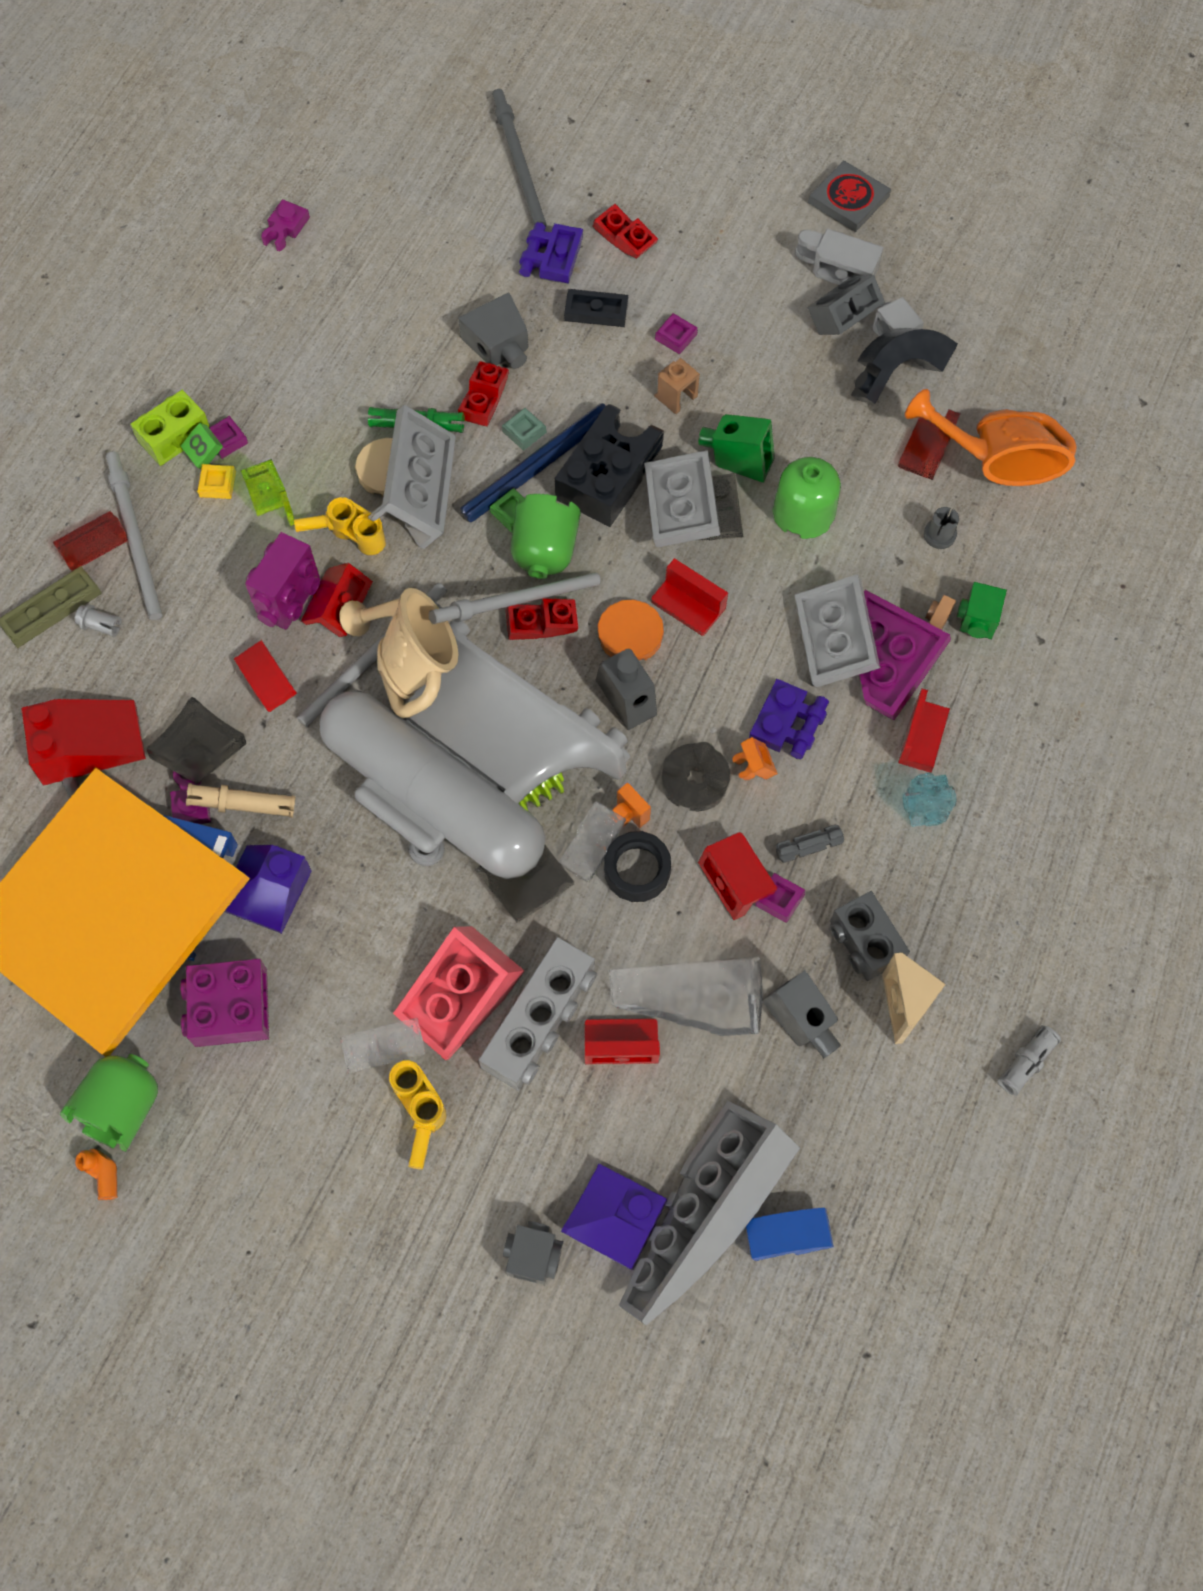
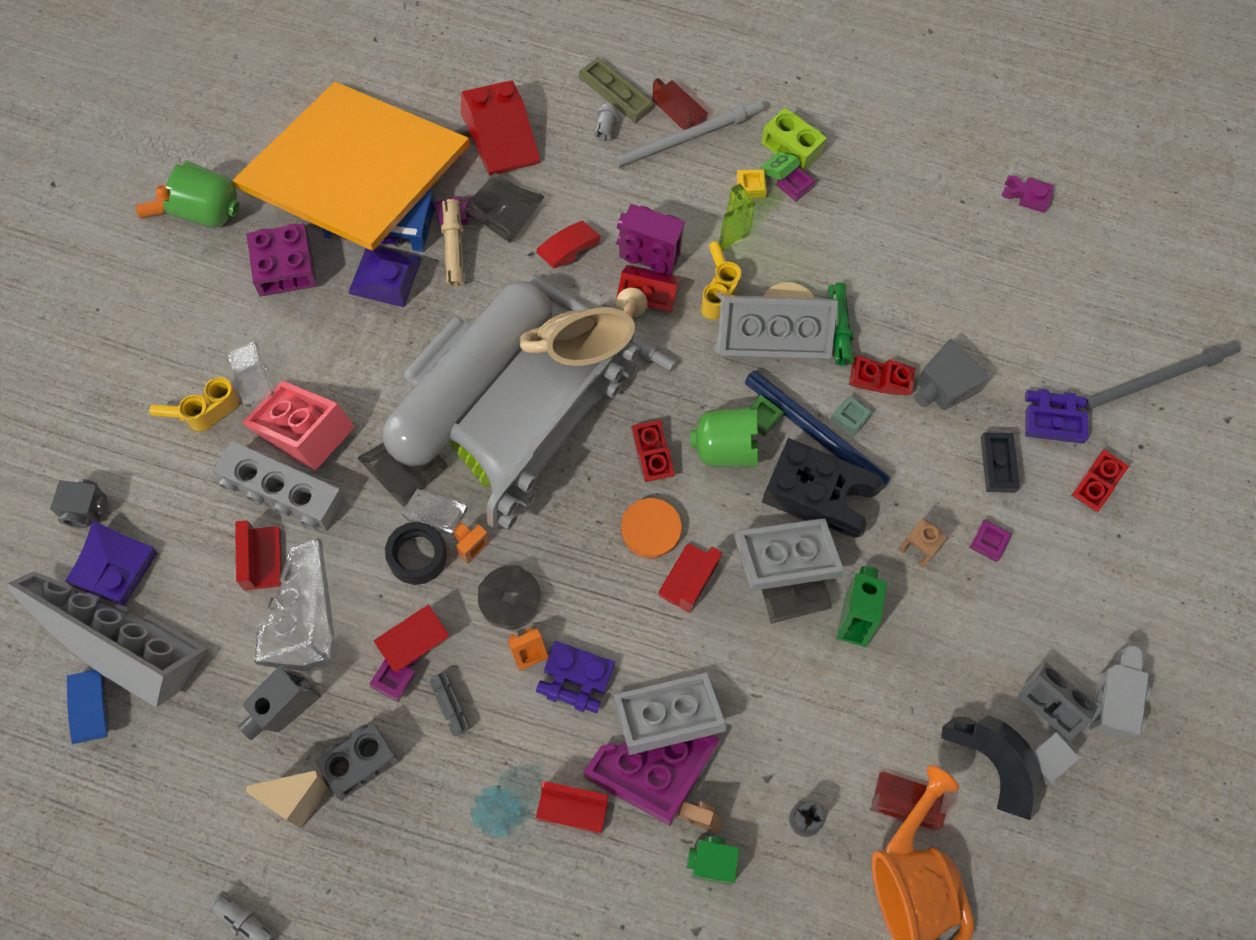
camera: 80 degrees right, 0 degrees up
light grey bar [429,573,600,624] -> none
dark grey torso [596,649,657,730] -> none
bright green cylinder [772,457,841,539] -> none
tile [808,160,891,232] -> none

